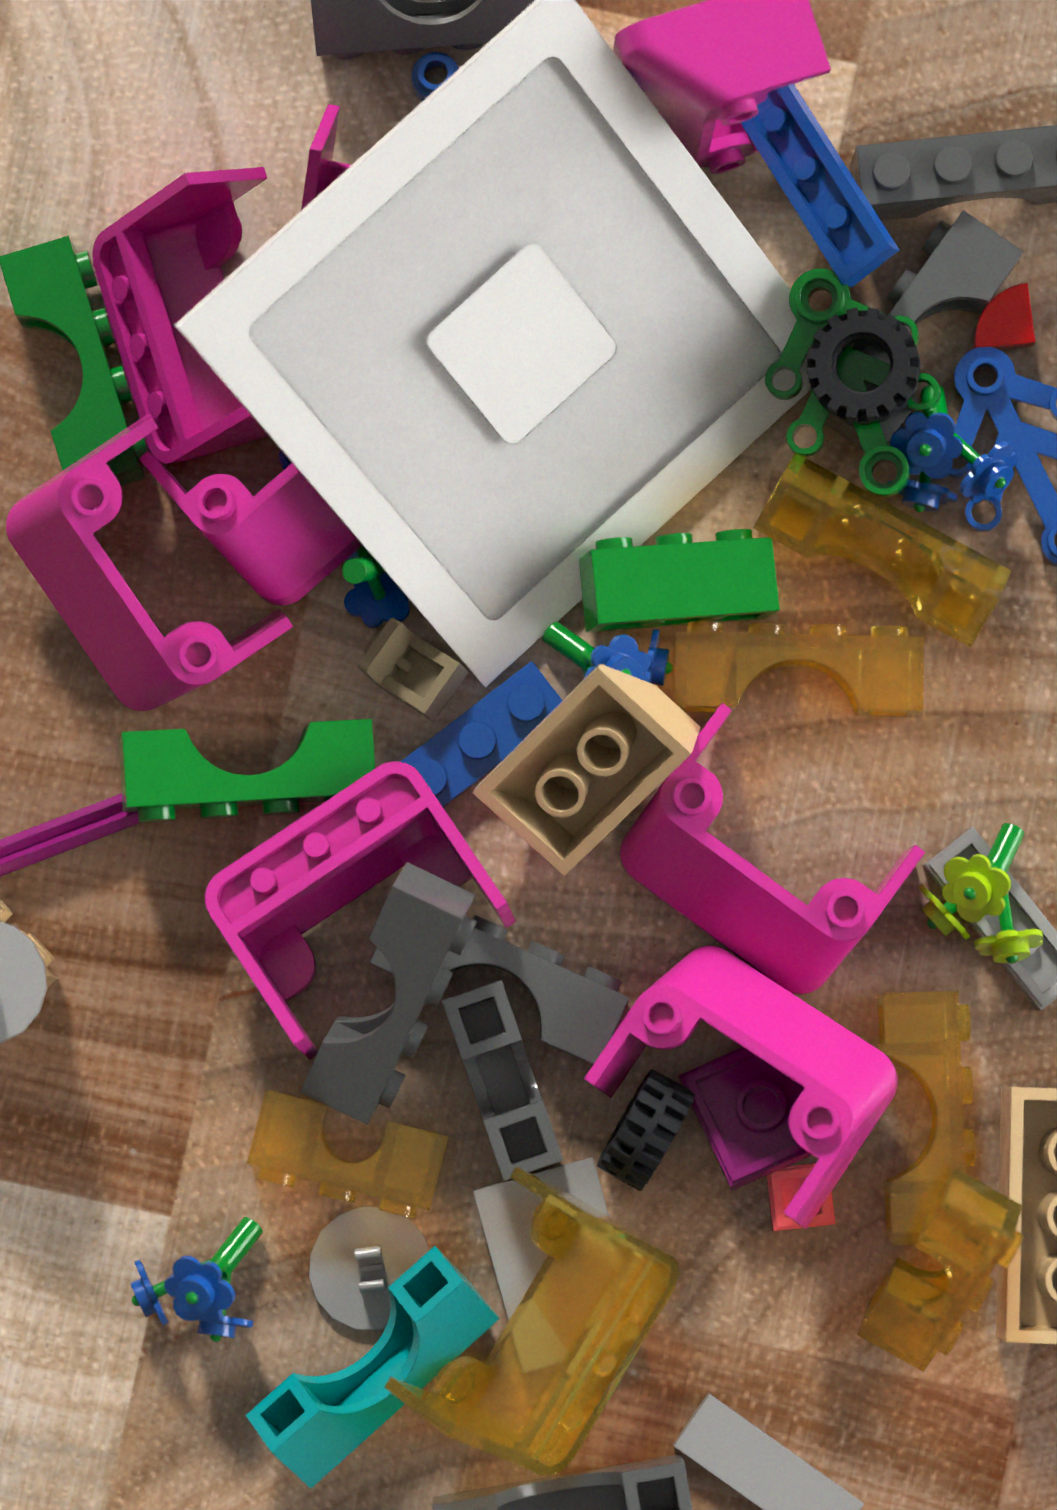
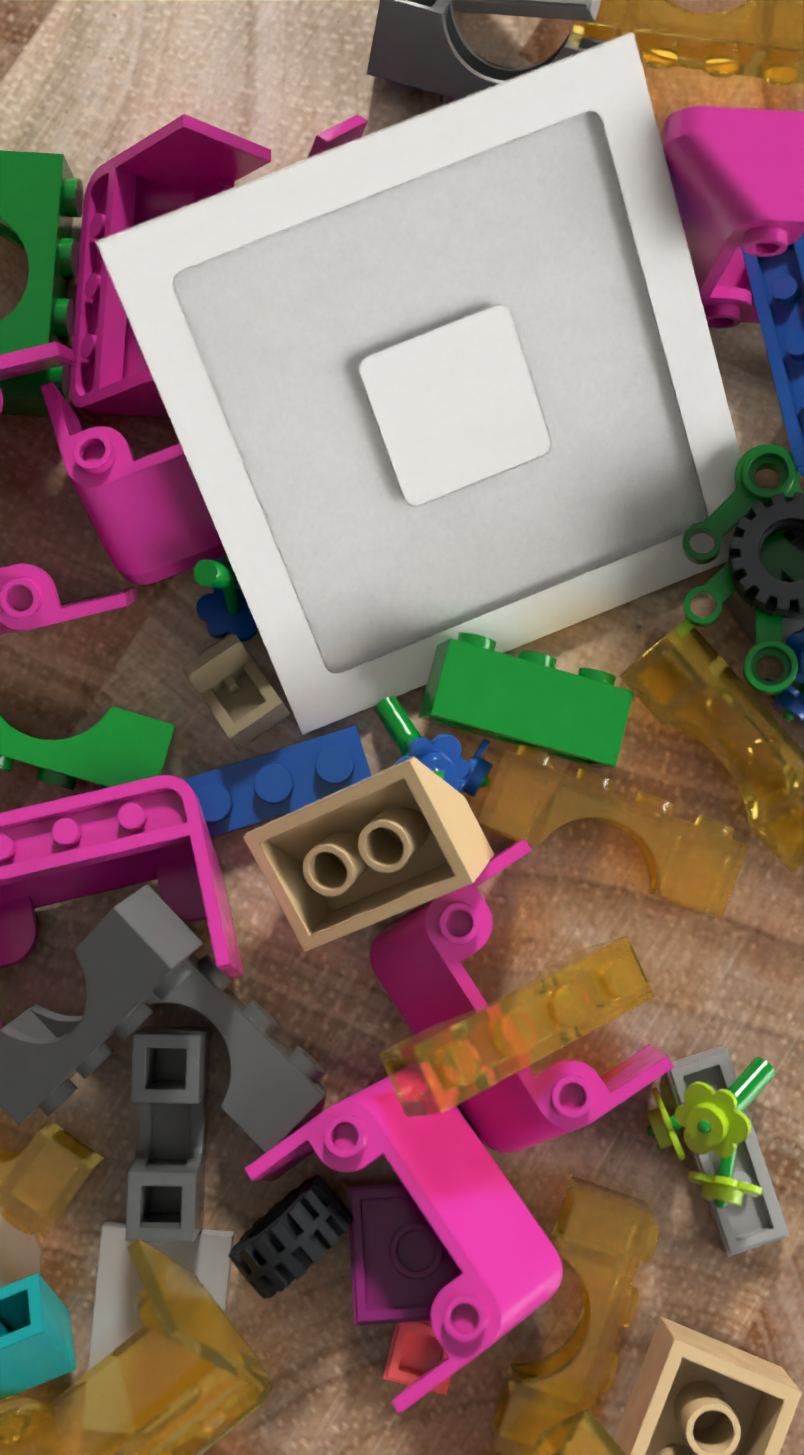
camera: 20 degrees right, 0 degrees up
none -> clear yellow arch [379,936,655,1117]

